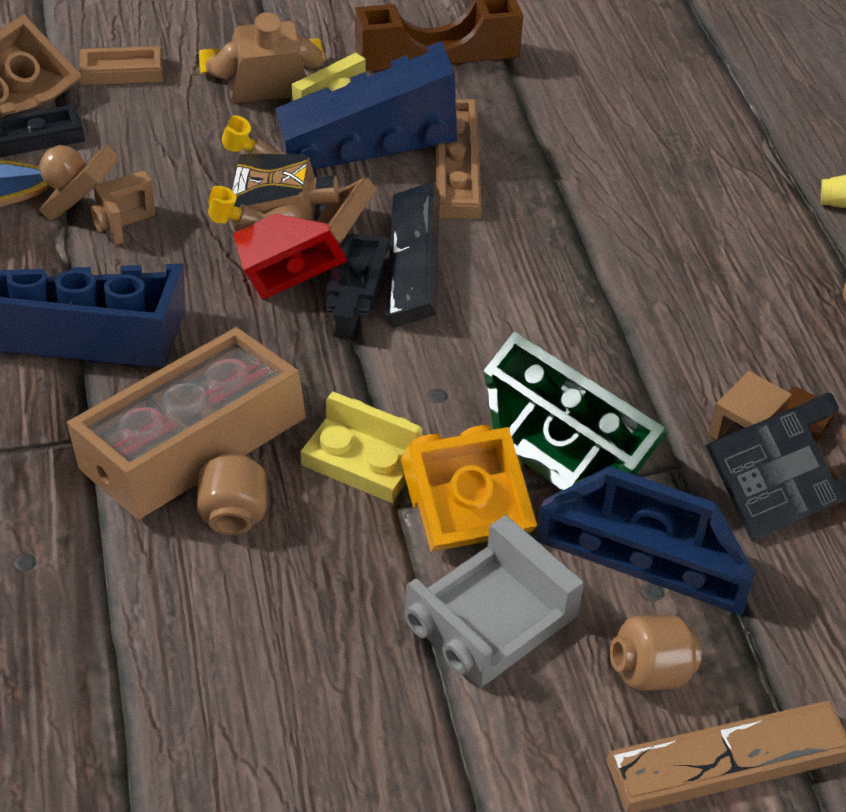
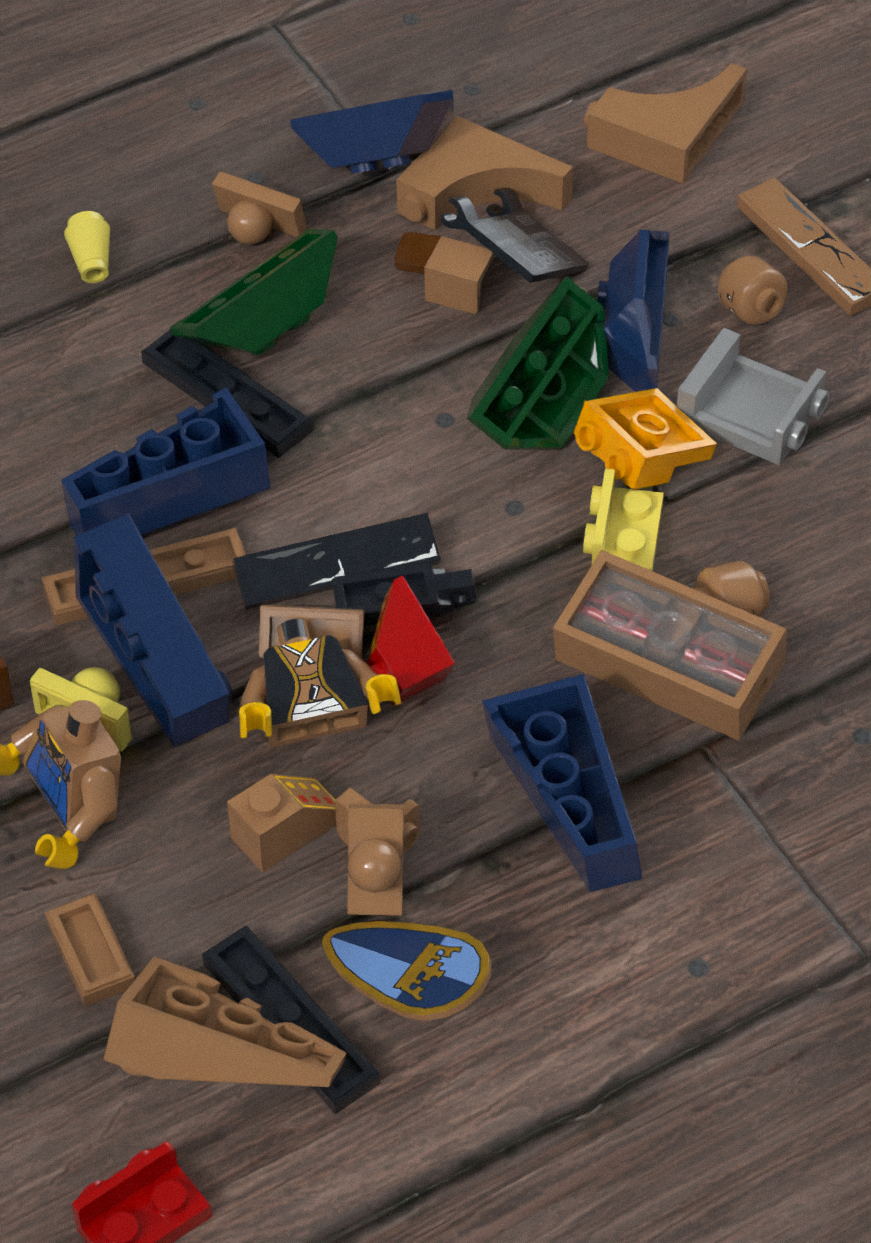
camera: 105 degrees left, 5 degrees up
none -> dark blue wedge [61,387,271,536]
none -> black tile [141,329,313,458]
none -> dark green wedge [170,229,338,355]
none -> medium nougat slope [227,774,337,873]

